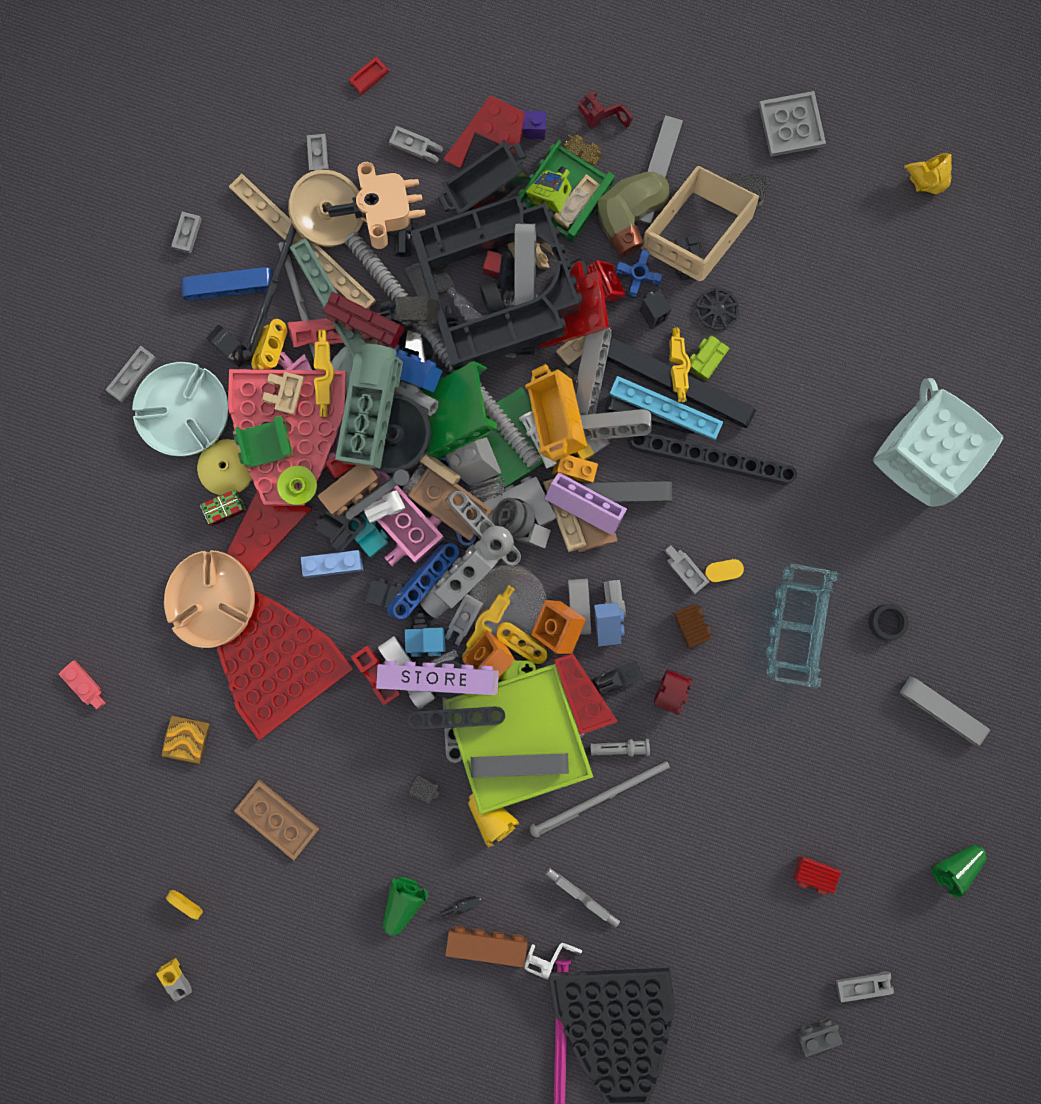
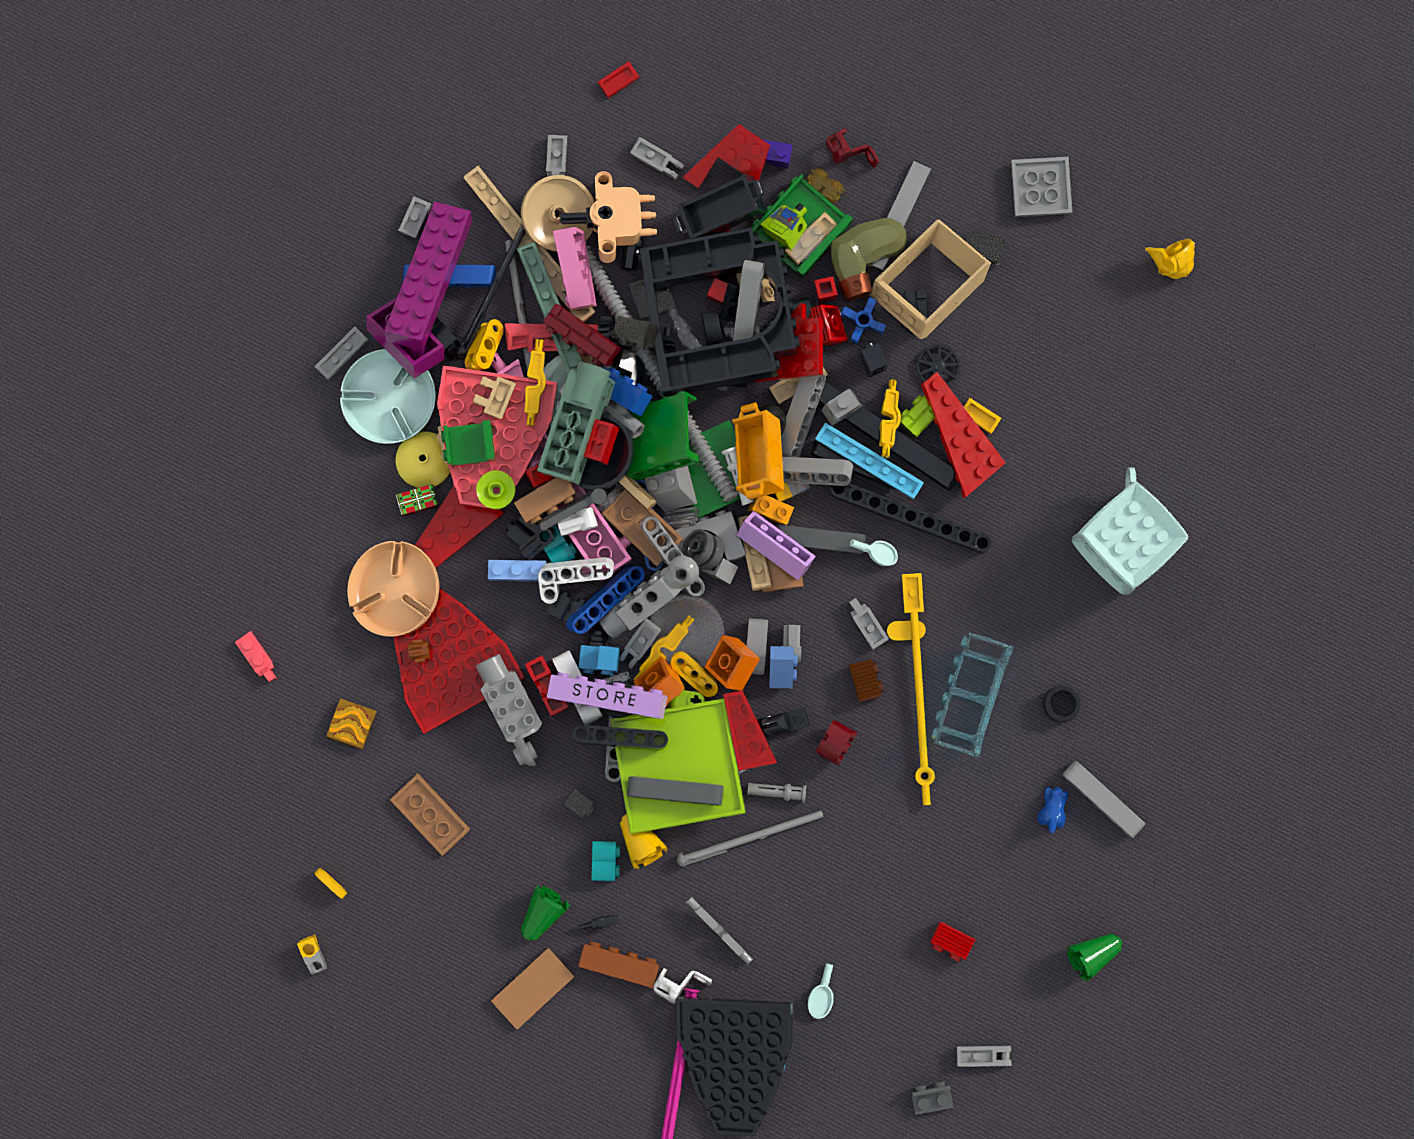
camera: 15 degrees right, 0 degrees up
none -> magenta brick [366,297,444,379]
none -> magenta brick [385,201,472,351]
none -> dark orange gear [408,639,430,663]
none -> light grey brick [475,654,542,766]
none -> medium nougat tile [491,948,575,1030]
none -> white beam [538,557,614,604]
none -> bright pink wedge [553,227,597,310]
none -> red hinge [584,419,619,465]
none -> teal brick [592,841,620,881]
none -> light aqua piece [808,963,833,1019]
none -> red brick [814,276,838,303]
none -> light grey torso [821,389,862,426]
none -> light aqua piece [849,539,898,566]
none -> yellow bar [902,573,935,805]
none -> red wing [921,372,1006,498]
none -> yellow tile [964,398,1002,434]
none -> blue animal [1037,787,1069,834]

